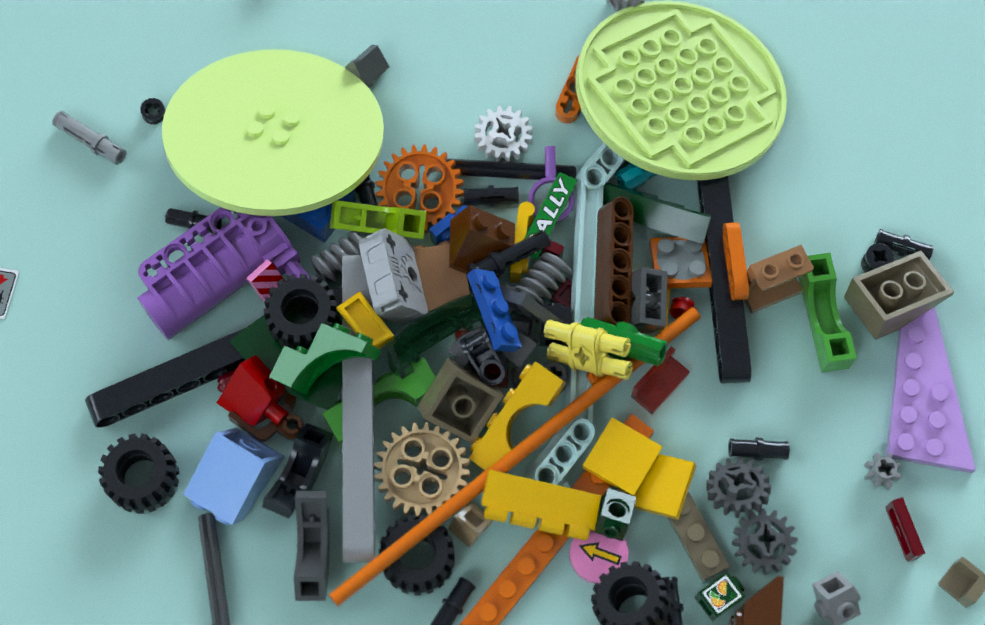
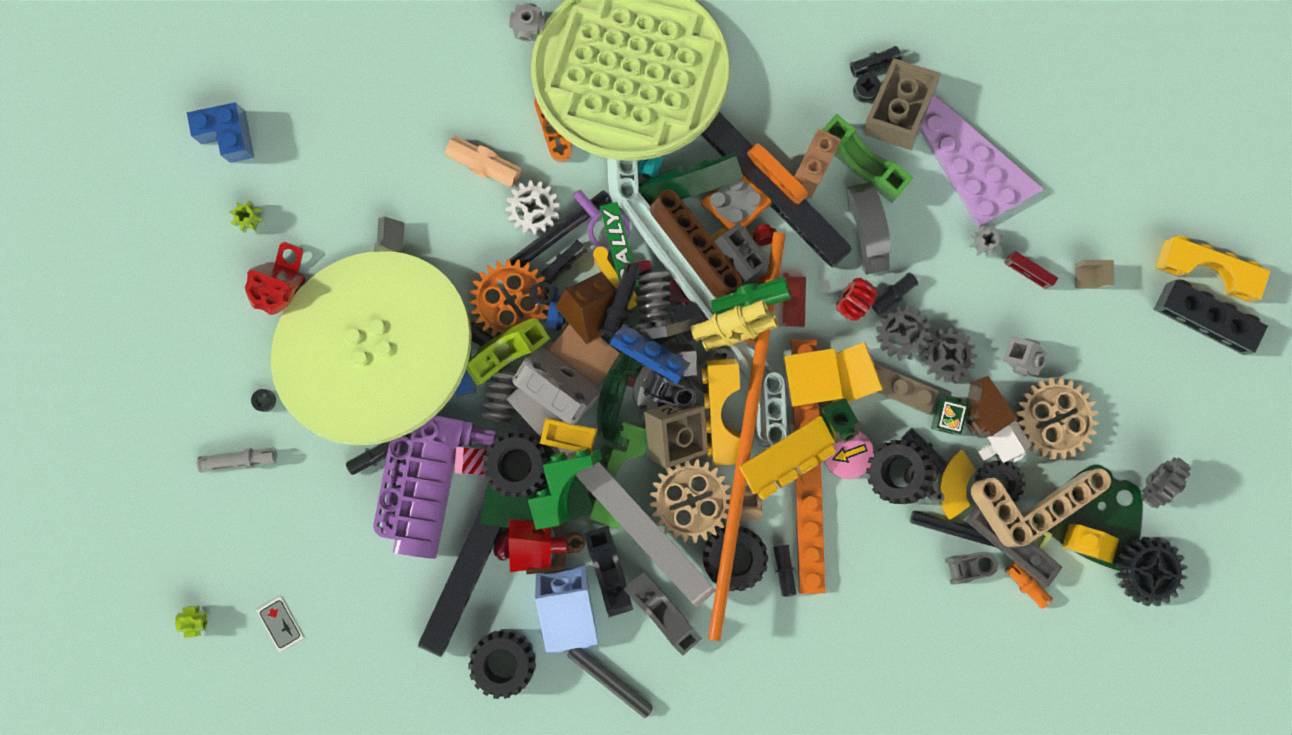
camera: 40 degrees left, 15 degrees up
none -> red piece [245,242,306,315]
none -> light nougat piece [445,135,521,188]
none -> black bush [529,282,554,305]
none -> red gear [836,277,877,321]
none -> dark grey arch [847,182,892,275]

